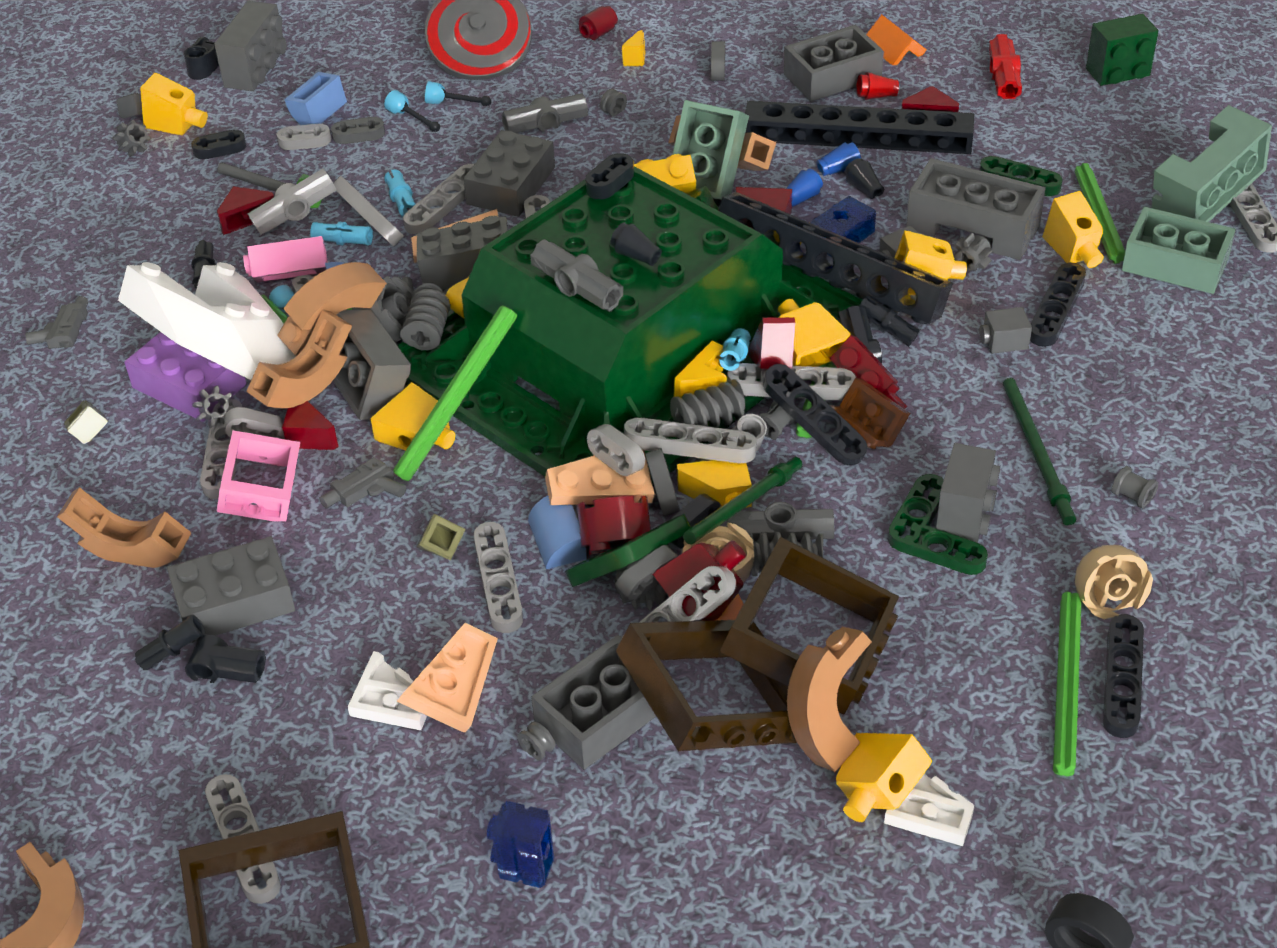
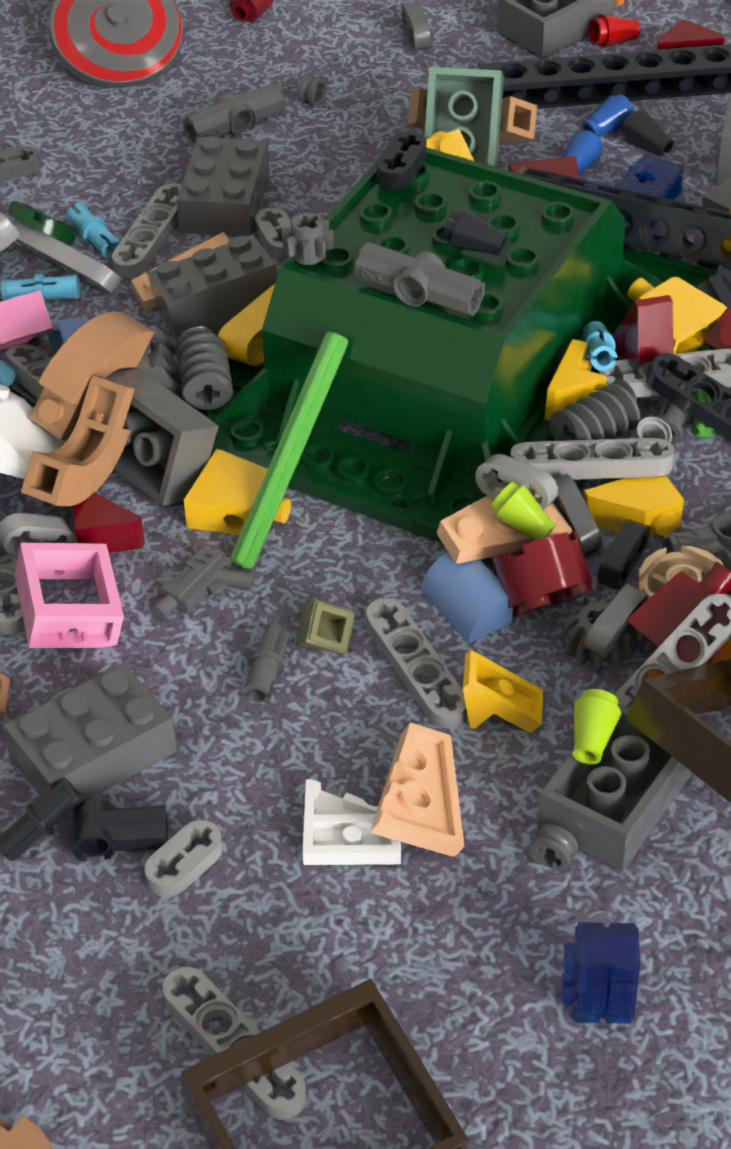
camera: 15 degrees left, 0 degrees up
hinge [384,90,440,132] -> none
hinge [425,81,491,106] -> none
dark green beam [565,514,691,587] -> none
yellow slope [622,30,646,66] -> none
dark green bar [683,457,802,545] -> none
none -> dark green tile [6,200,78,245]
none -> light grey beam [144,820,223,897]
none -> dark grey axle [242,623,290,703]
none -> dark grey gear [282,212,334,265]
none -> yellow slope [463,650,543,732]
none -> lime cone [490,481,556,541]
none -> lime cone [573,689,621,764]

